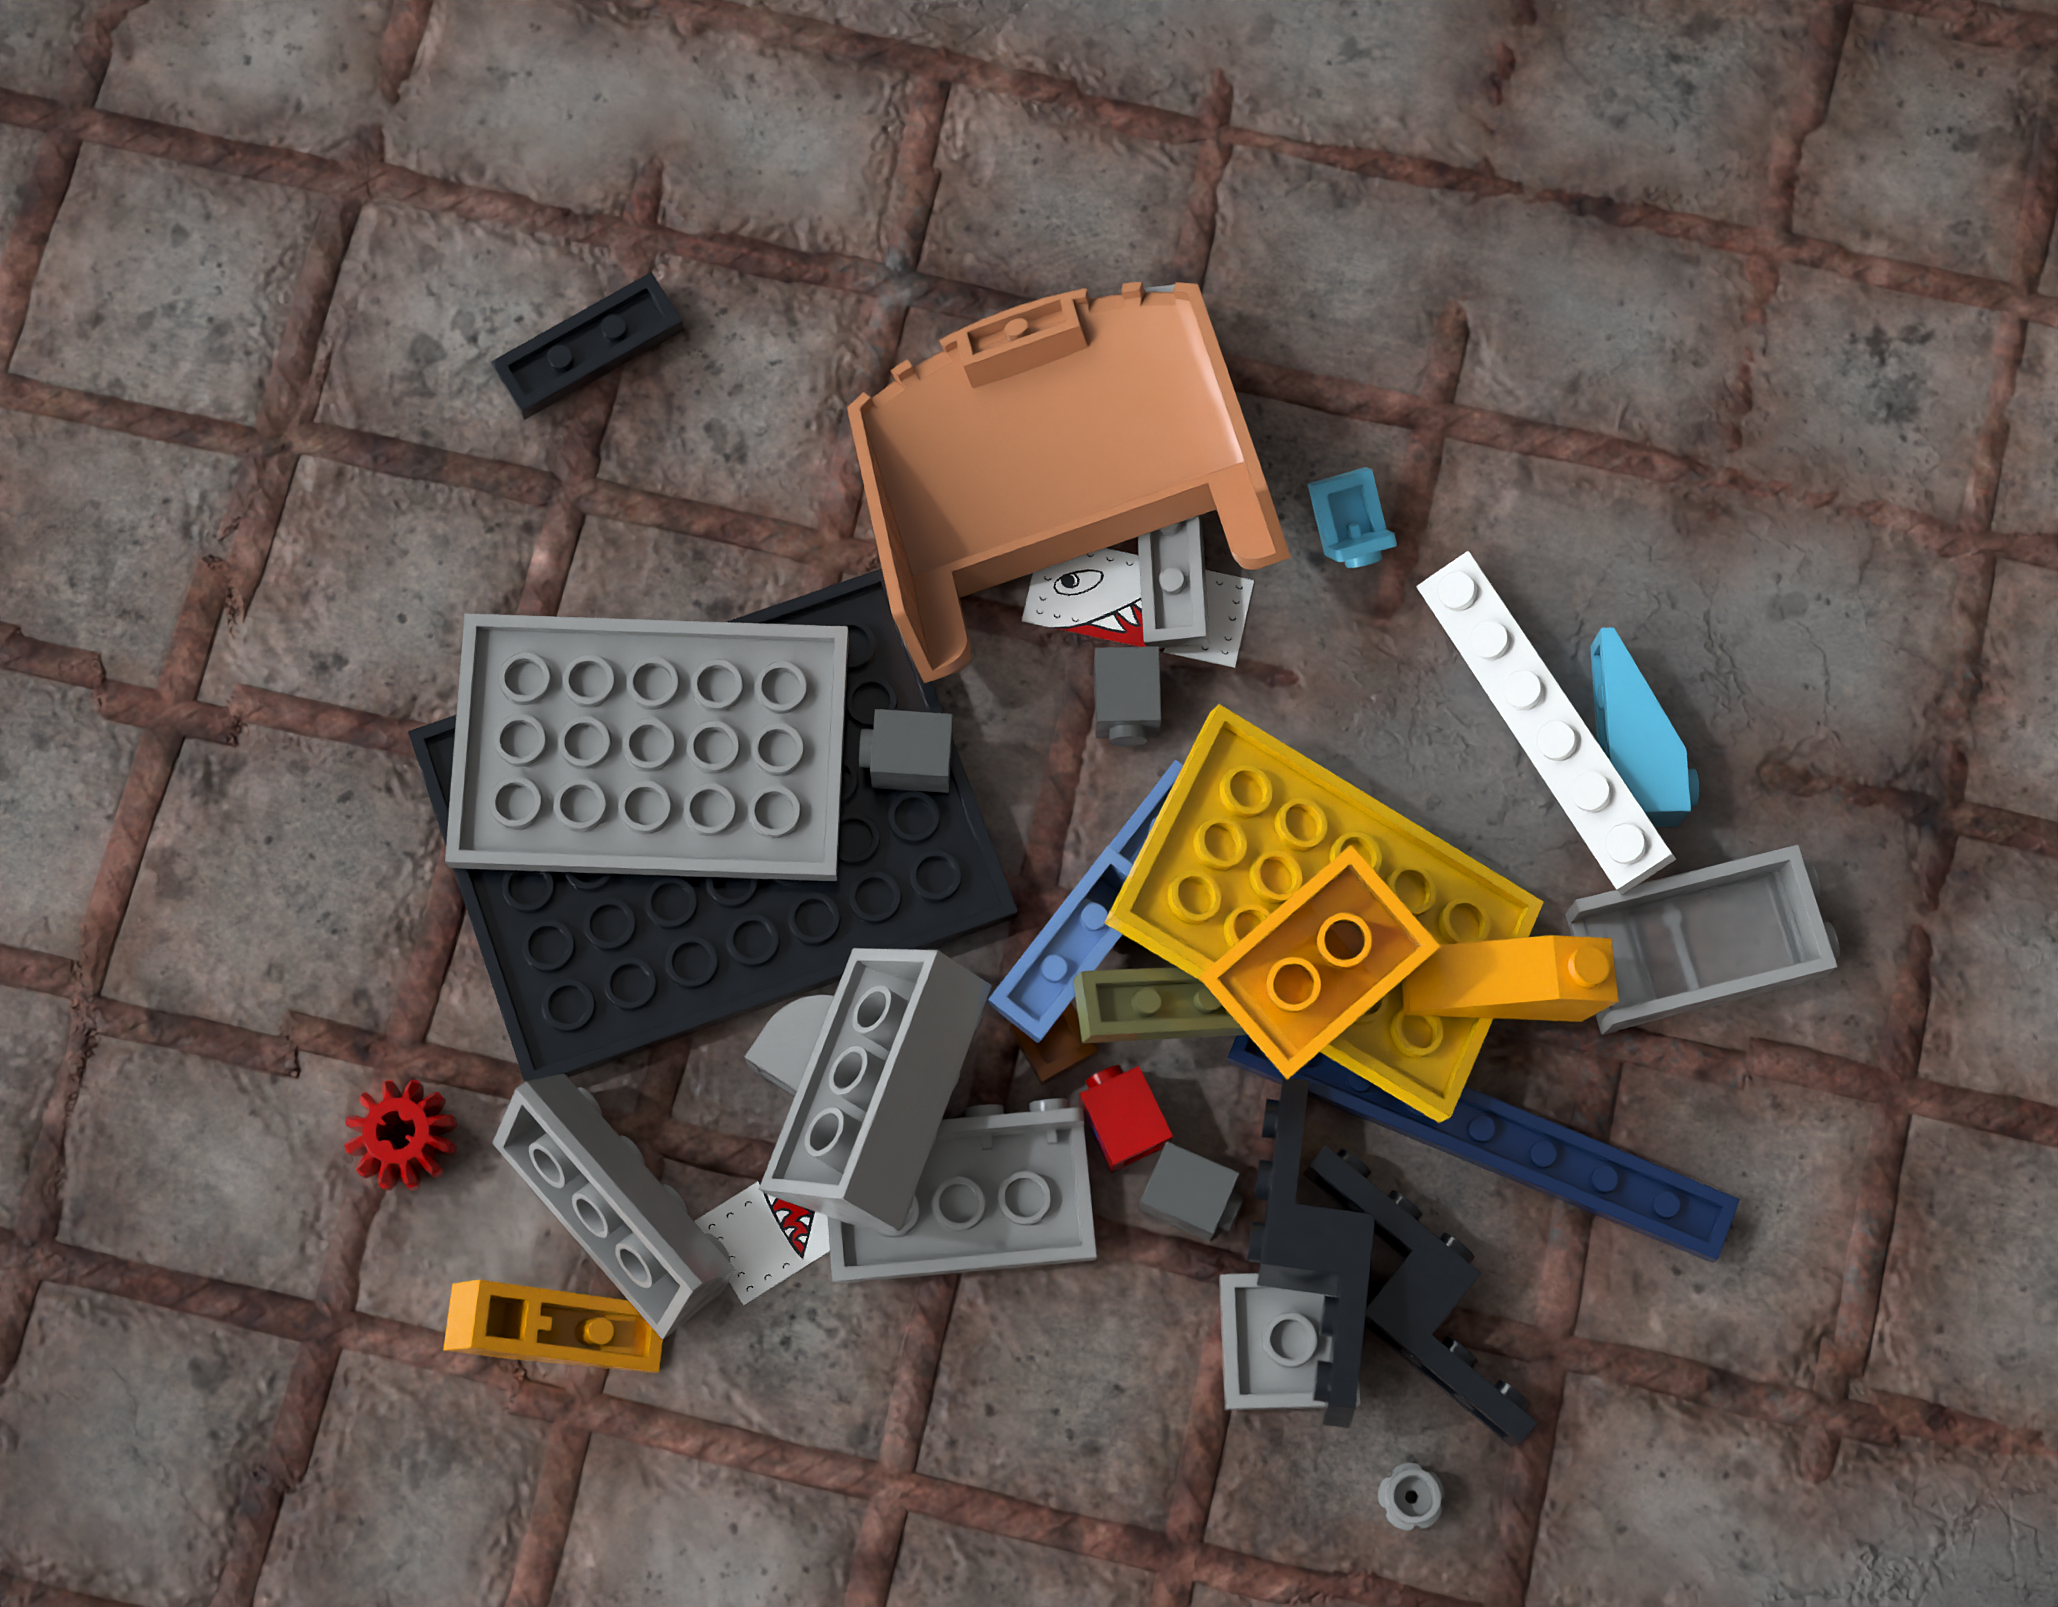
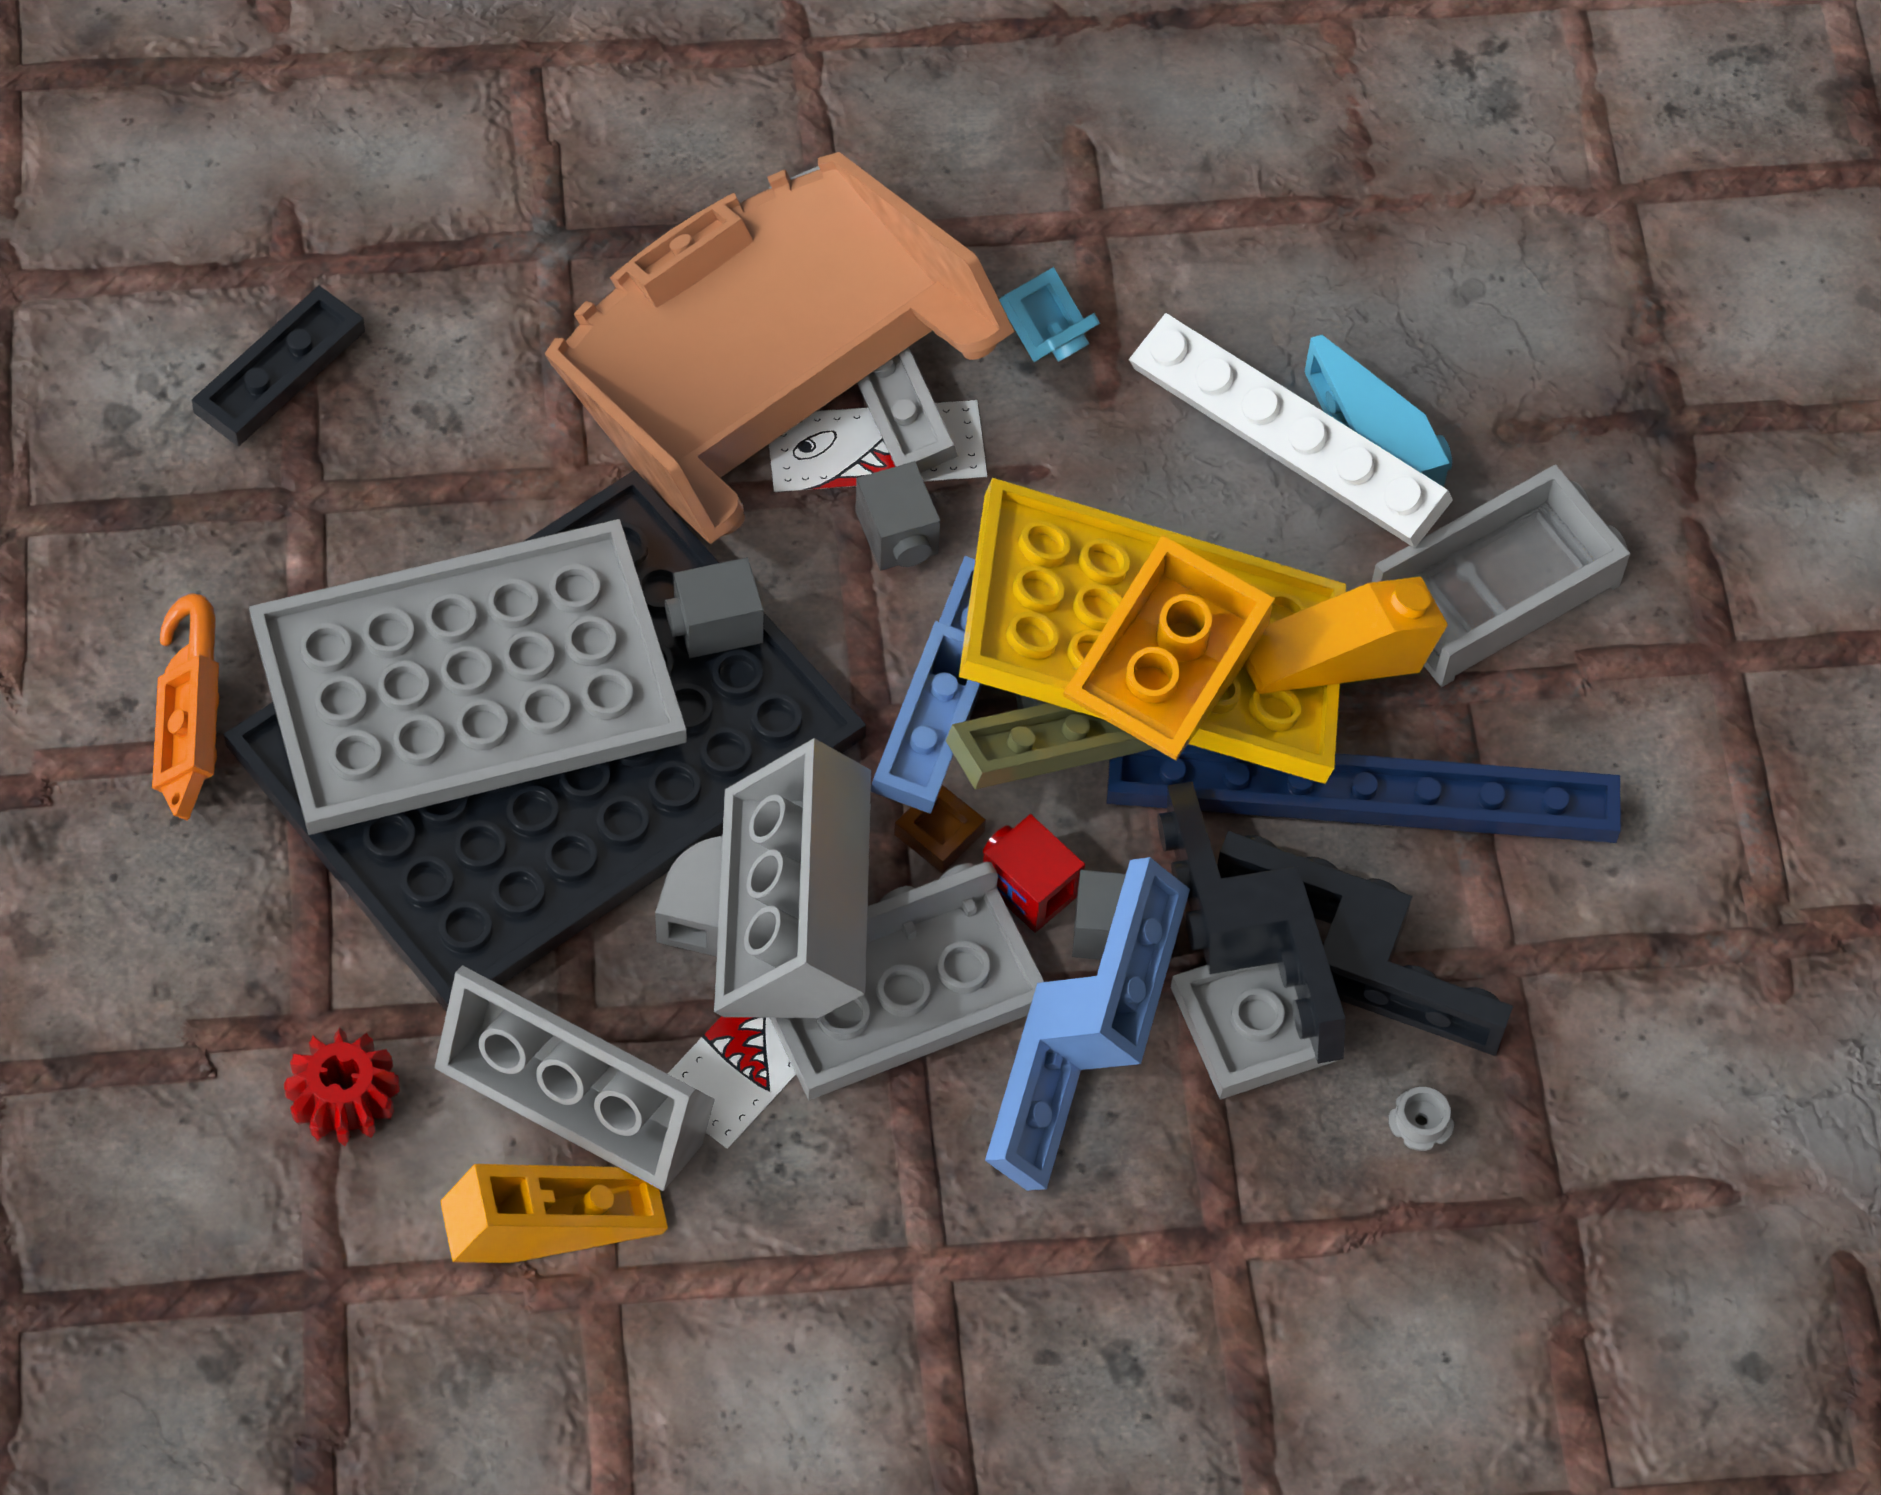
camera: 20 degrees left, 15 degrees down
none -> orange plate [152,593,219,821]
none -> medium blue bracket [985,857,1190,1191]

